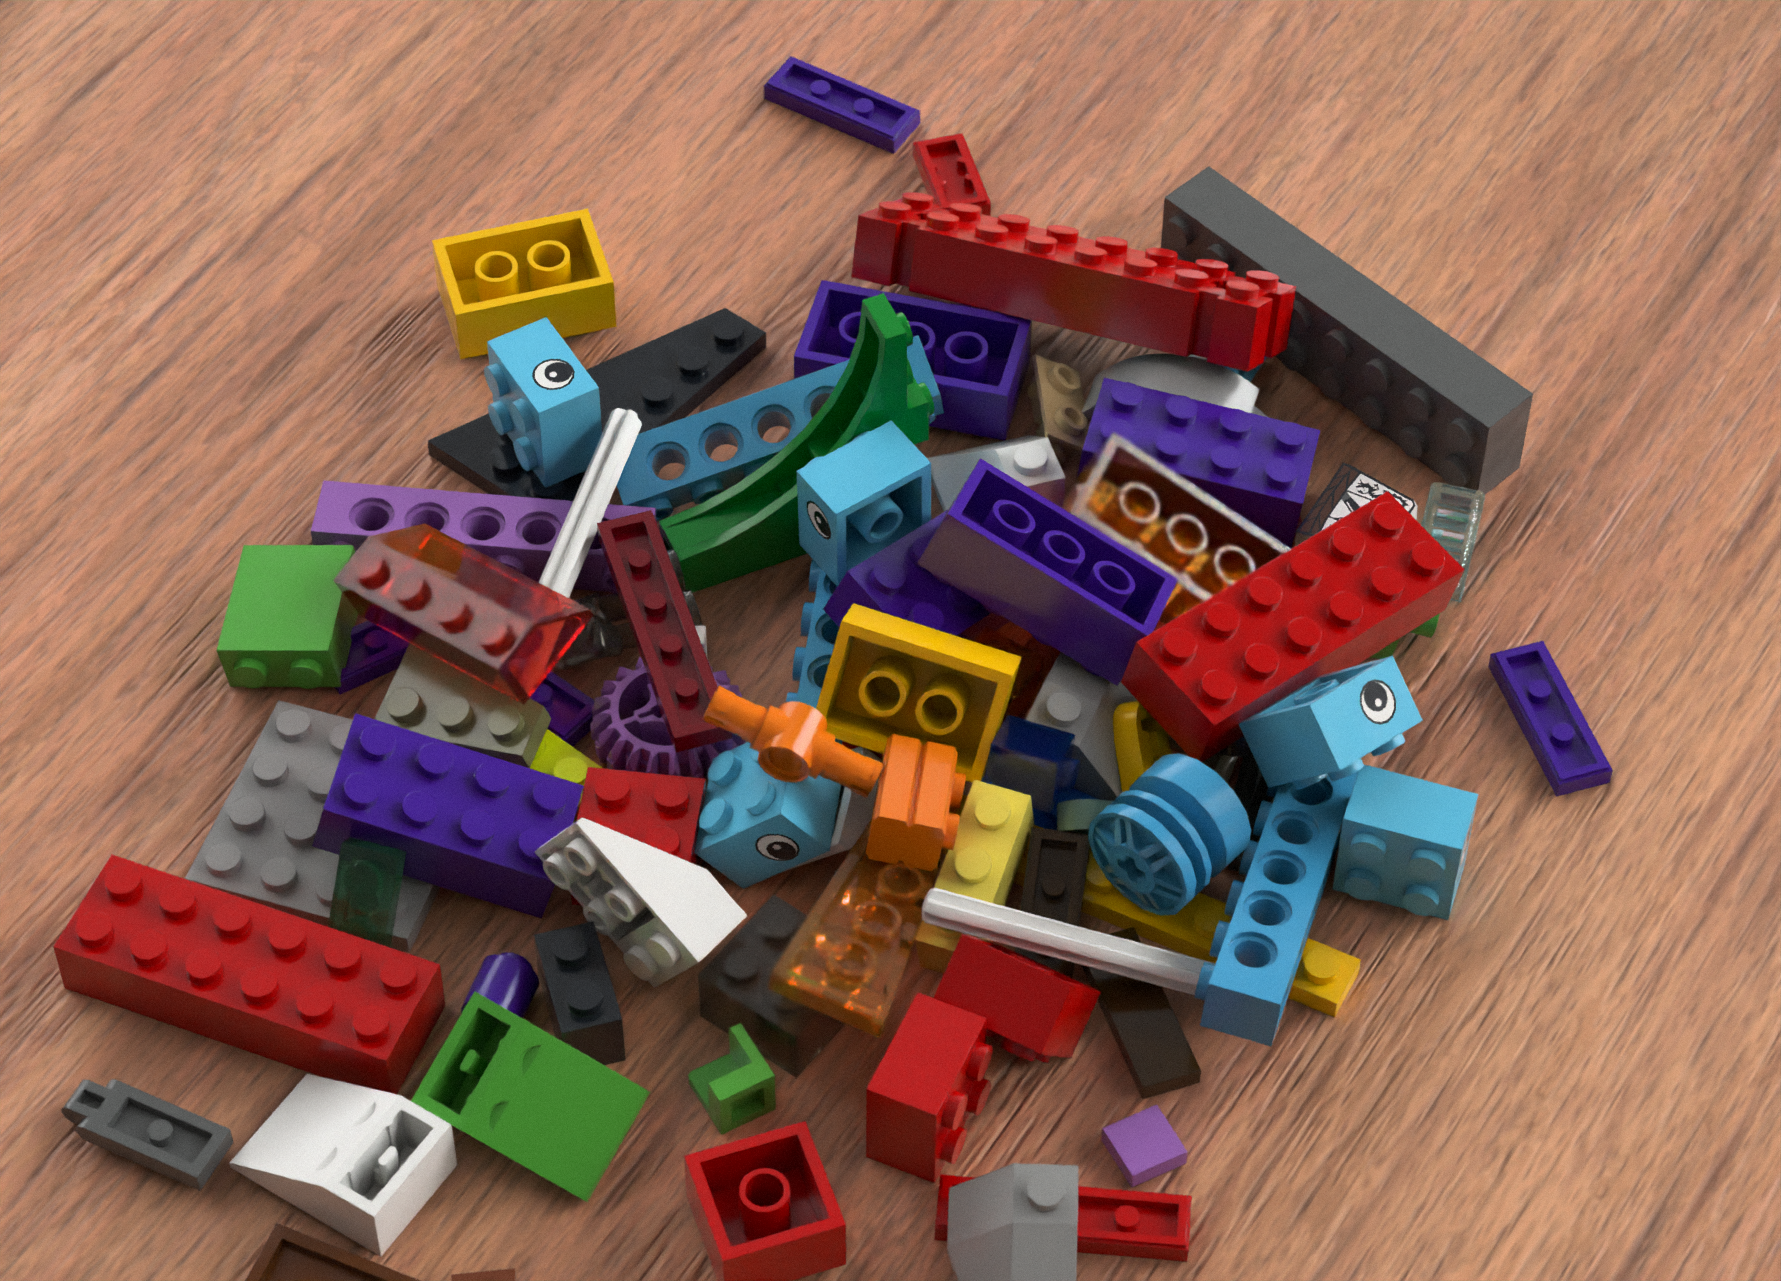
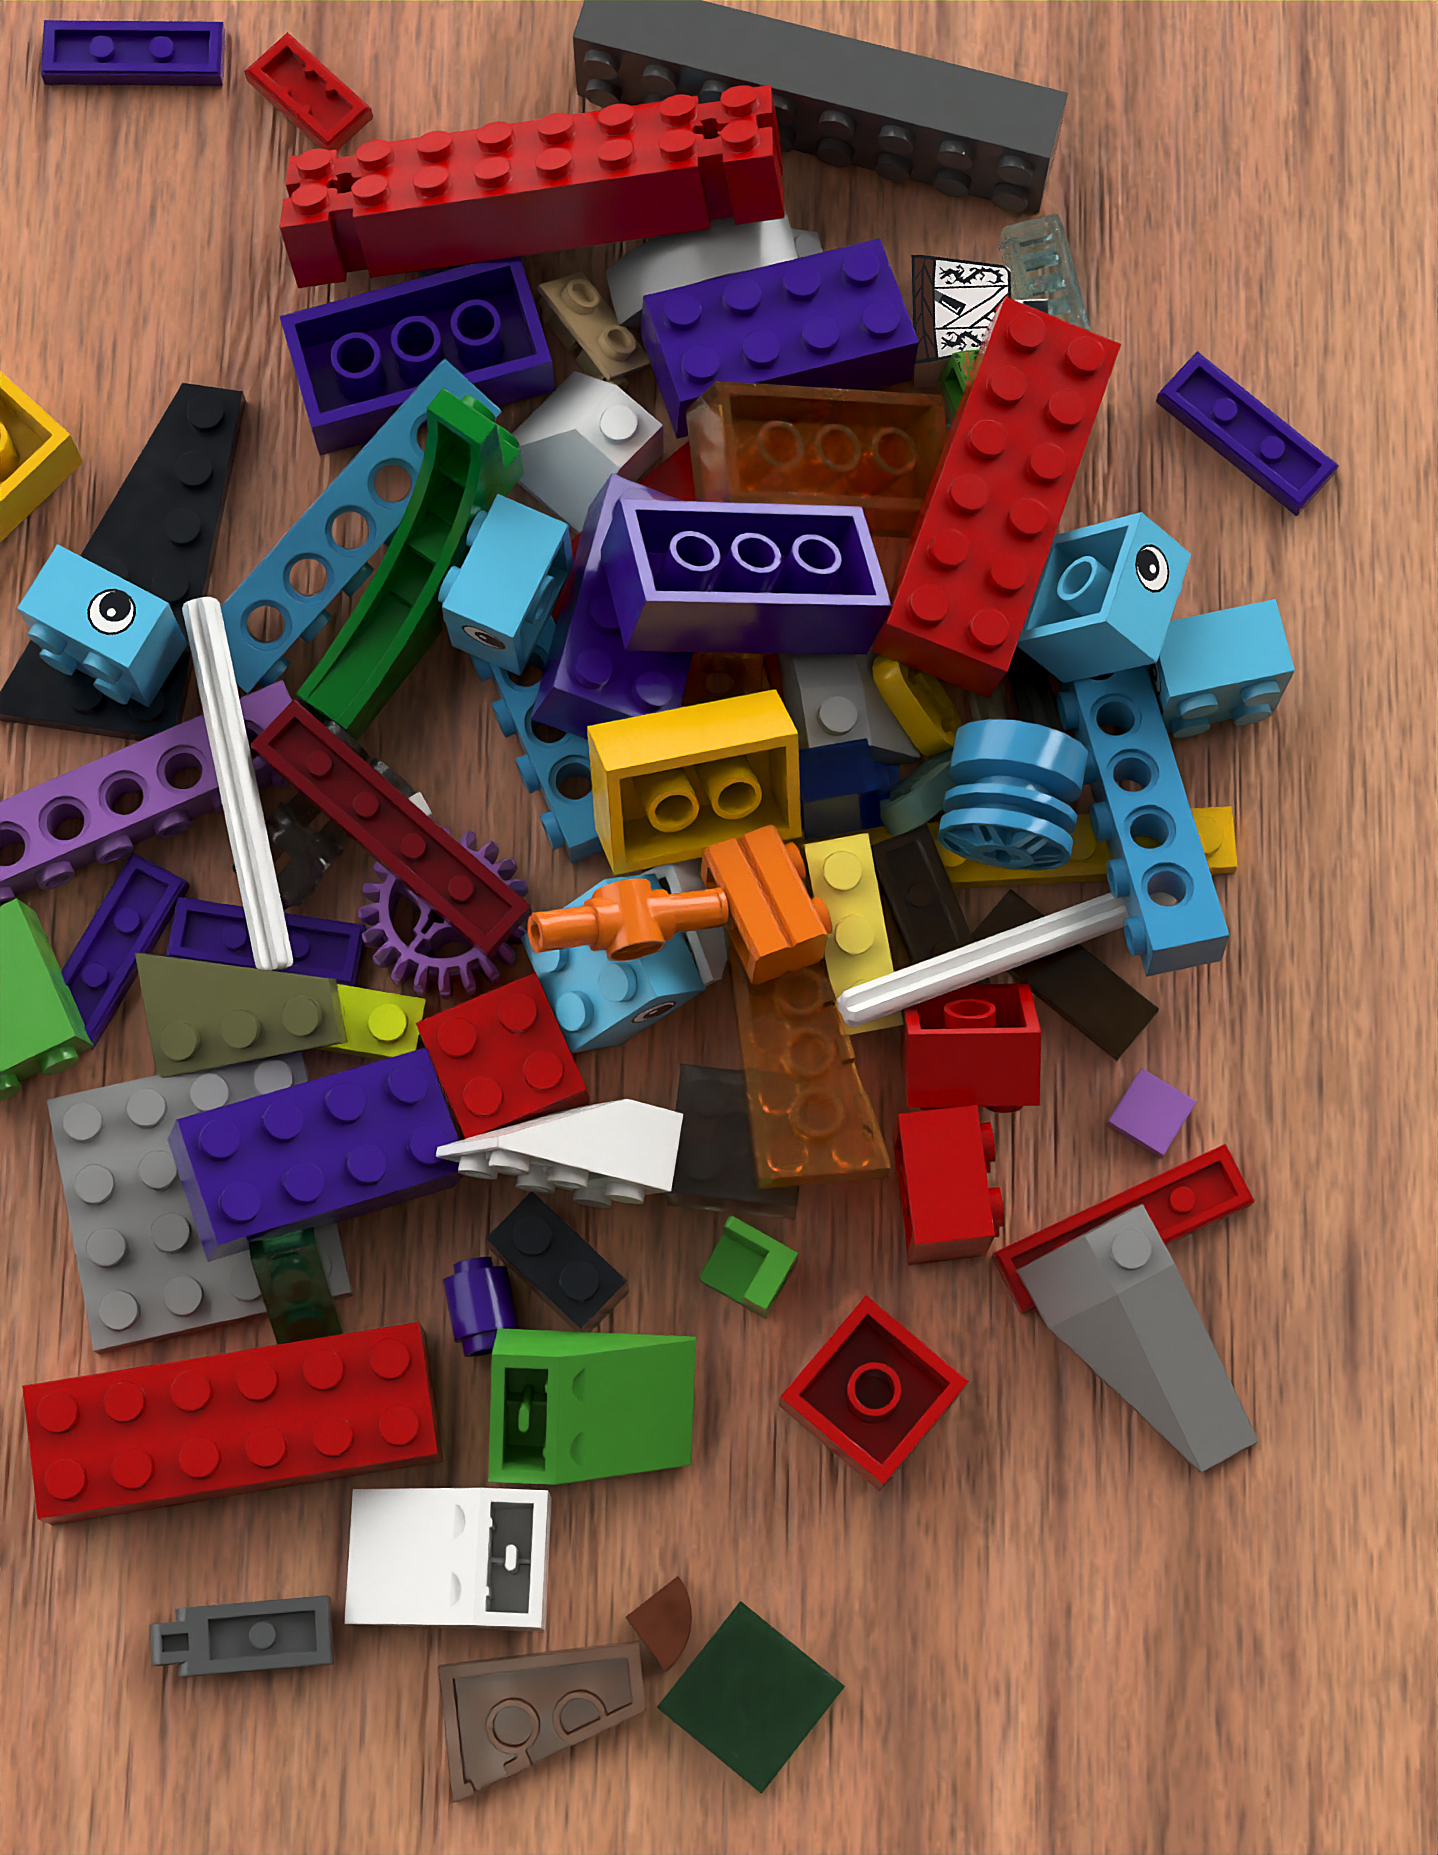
camera: 30 degrees left, 25 degrees up
clear red slope [333,523,594,705] -> none

